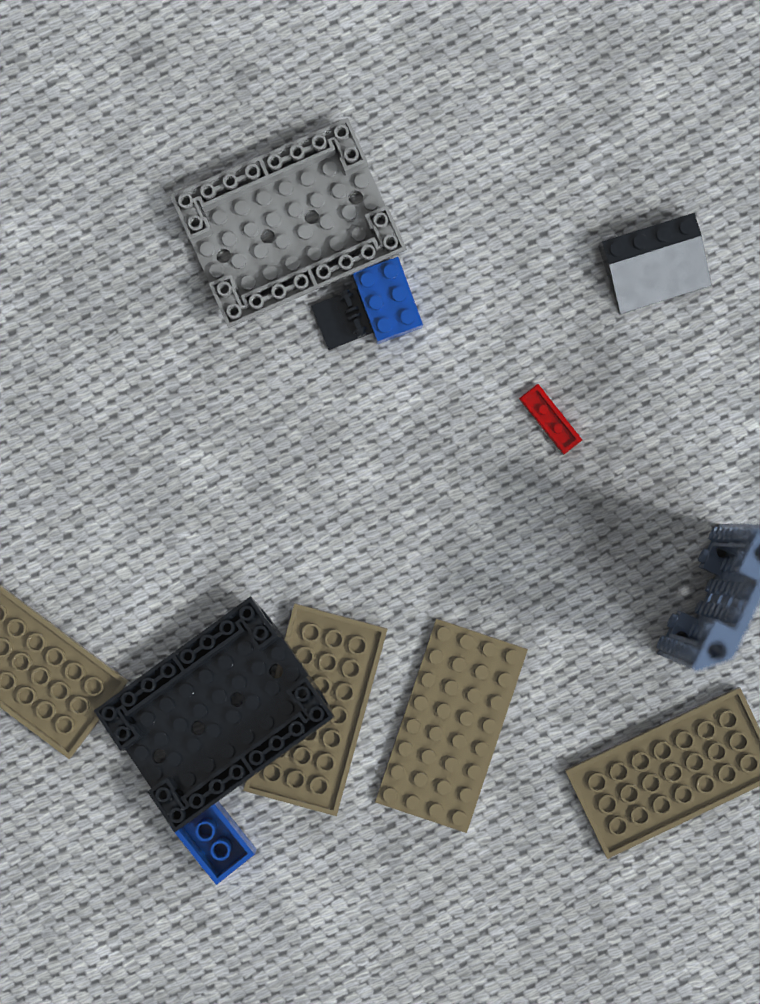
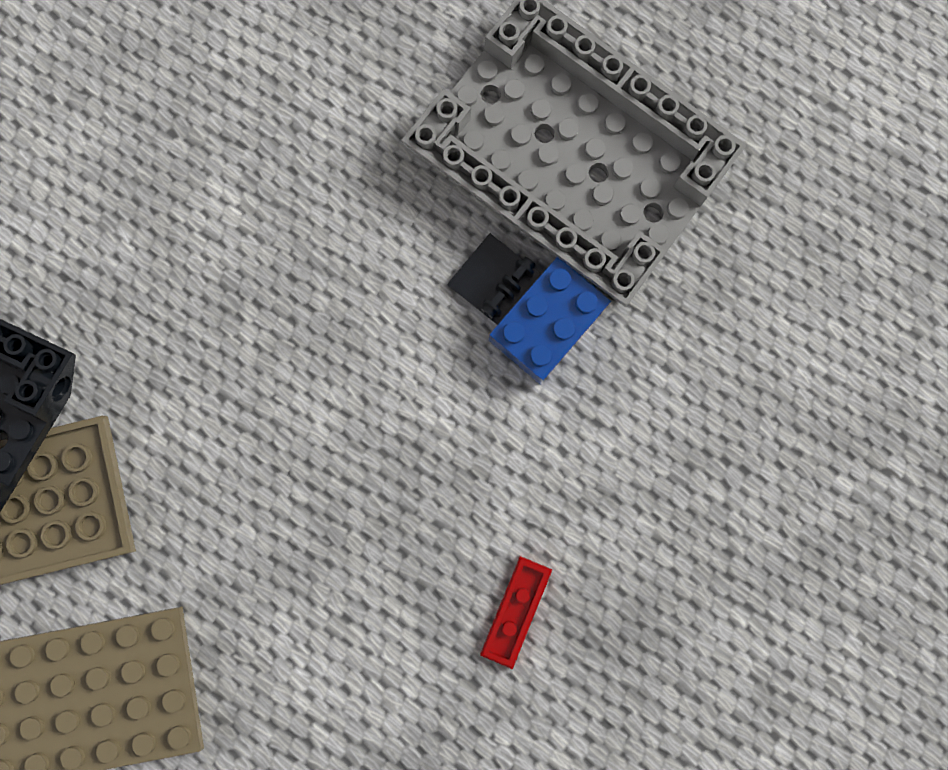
camera: 65 degrees right, 5 degrees down
slope [598,213,712,314] -> none

